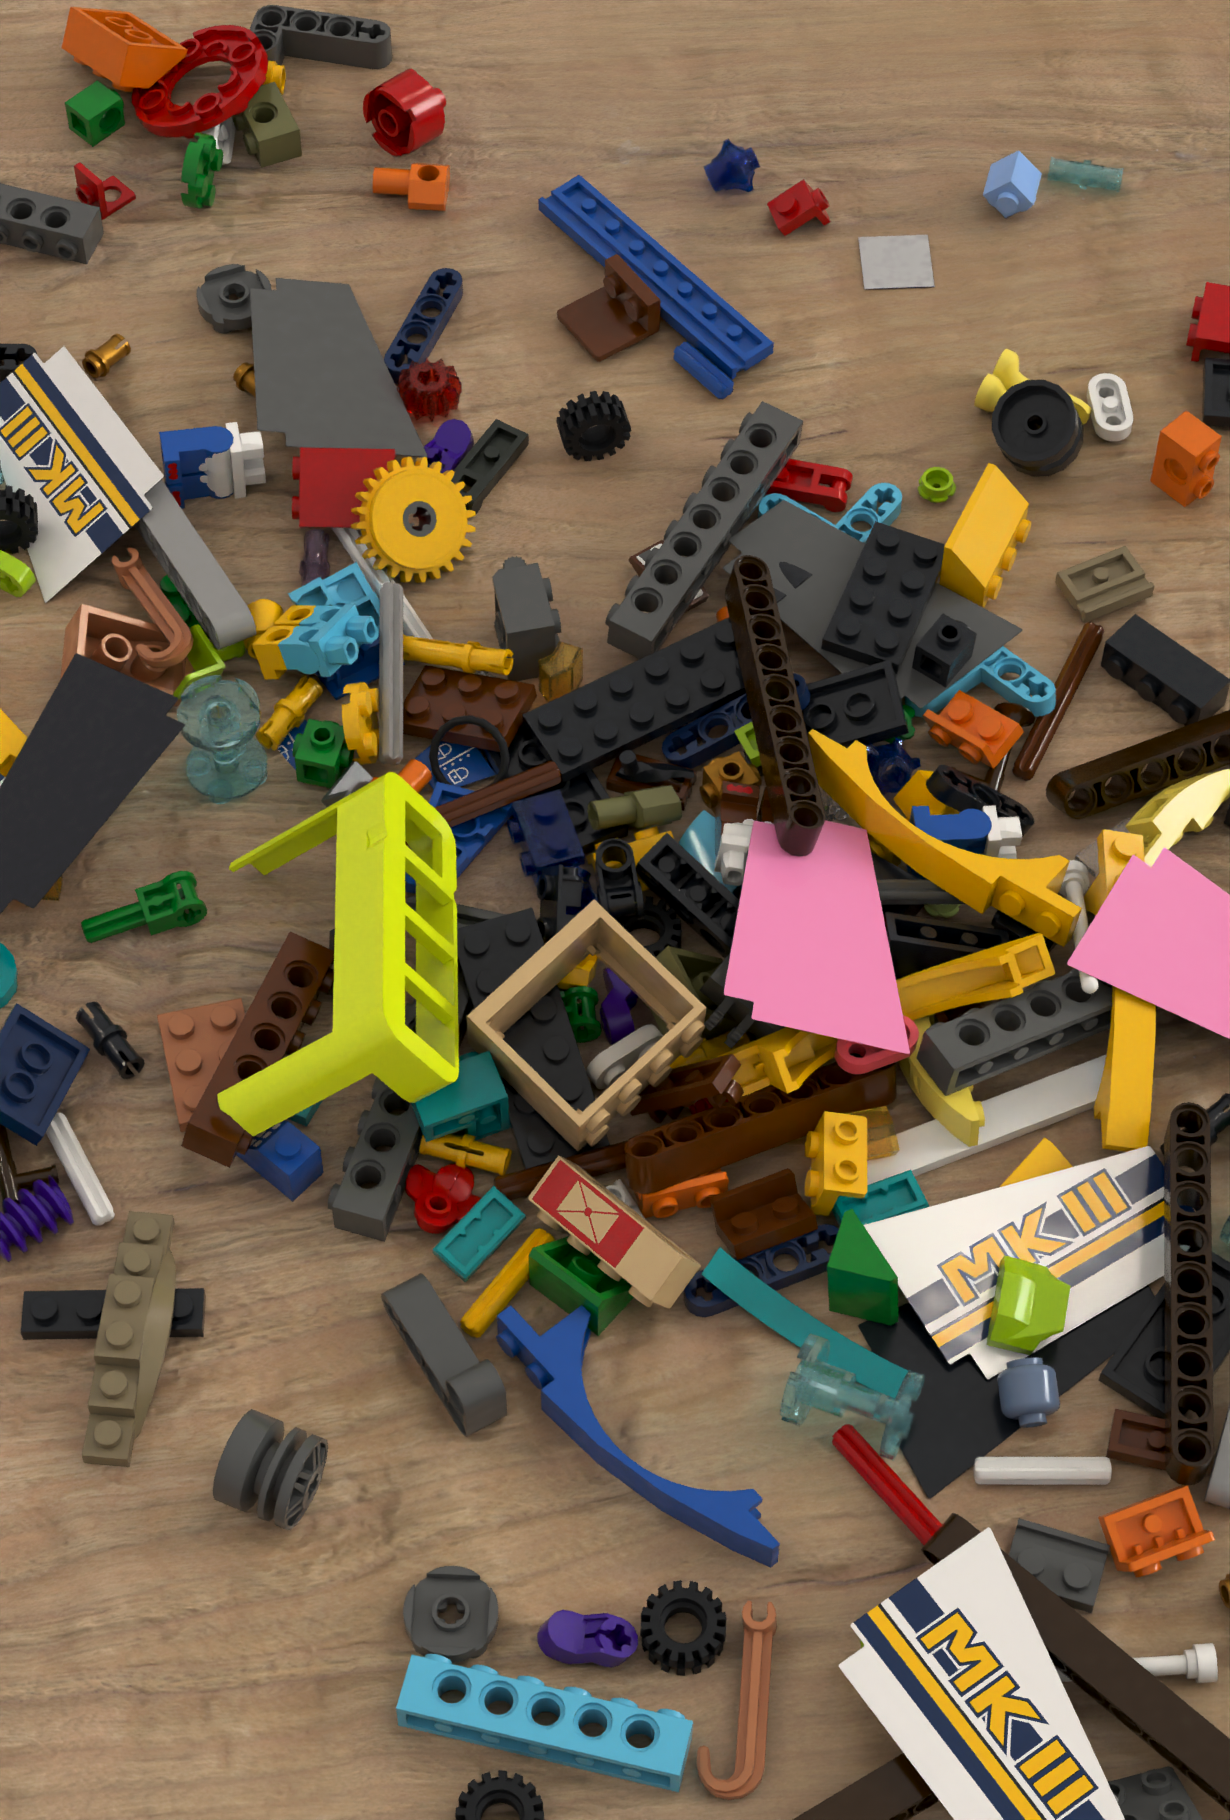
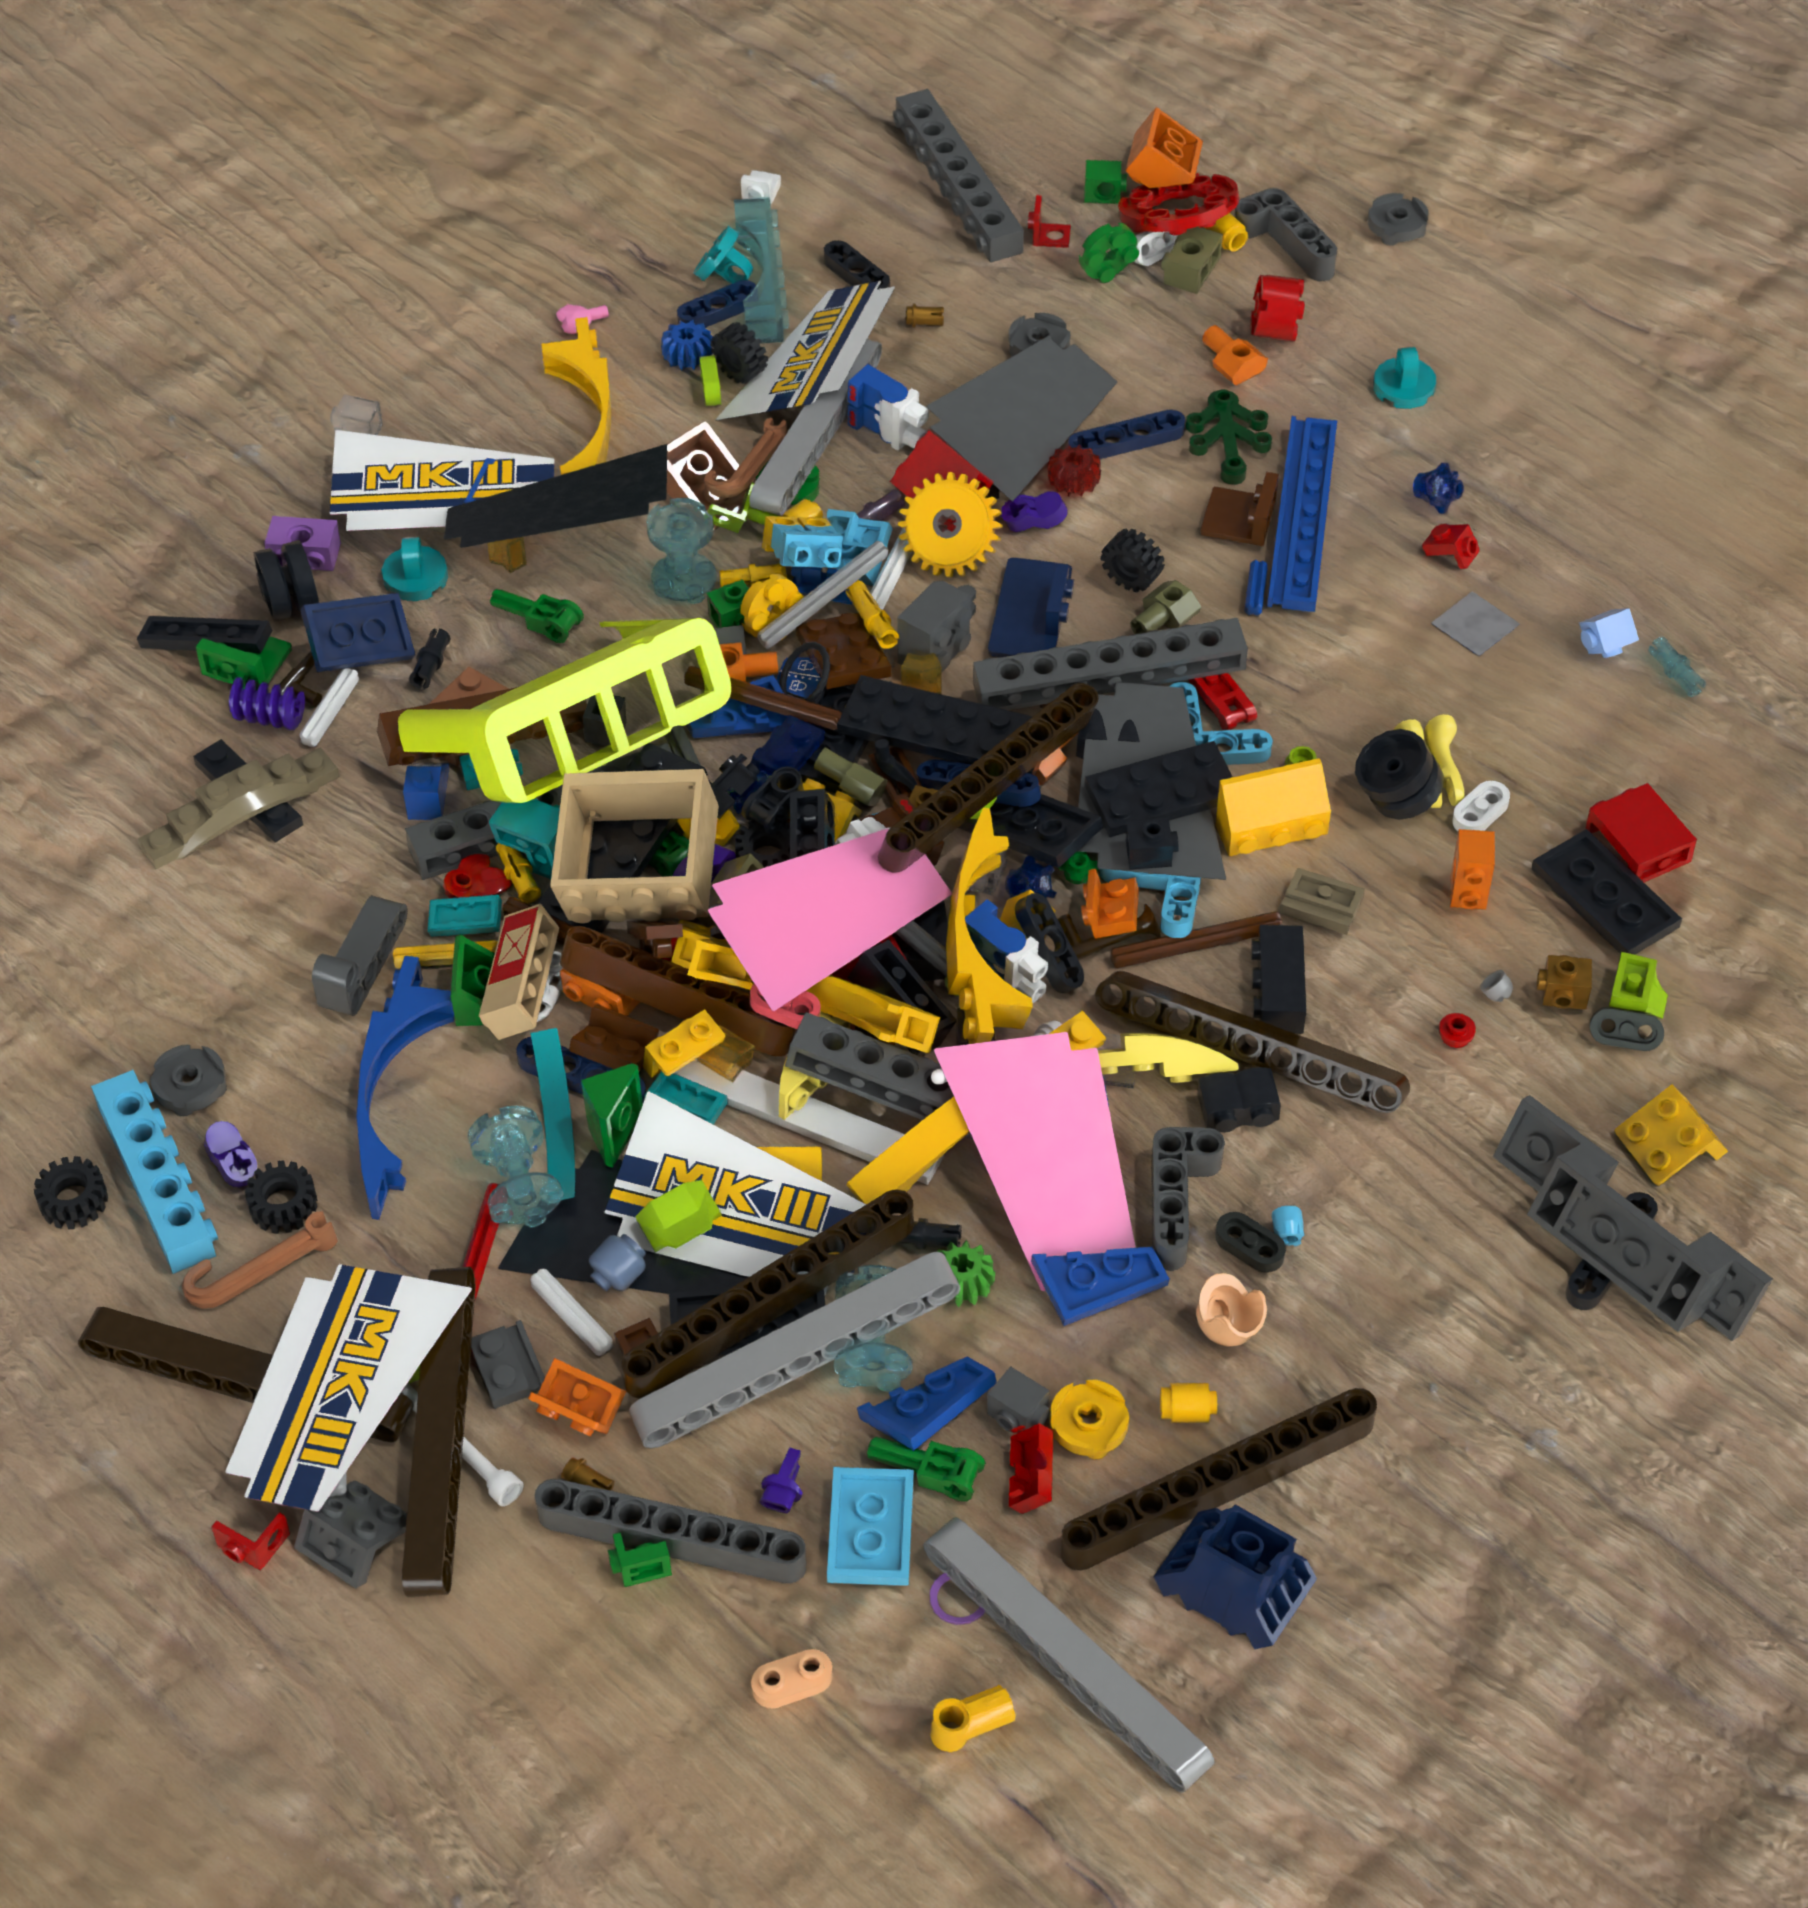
camera: 50 degrees right, 5 degrees down
dark grey wheel [213,1409,328,1530] -> none
pearl dark grey plate [451,419,529,514] -> none
none -> dark blue bracket [988,557,1074,658]
none -> olive piece [1130,580,1202,635]
none -> dark green plant [1186,389,1272,485]
none -> teal tile [1373,347,1437,409]

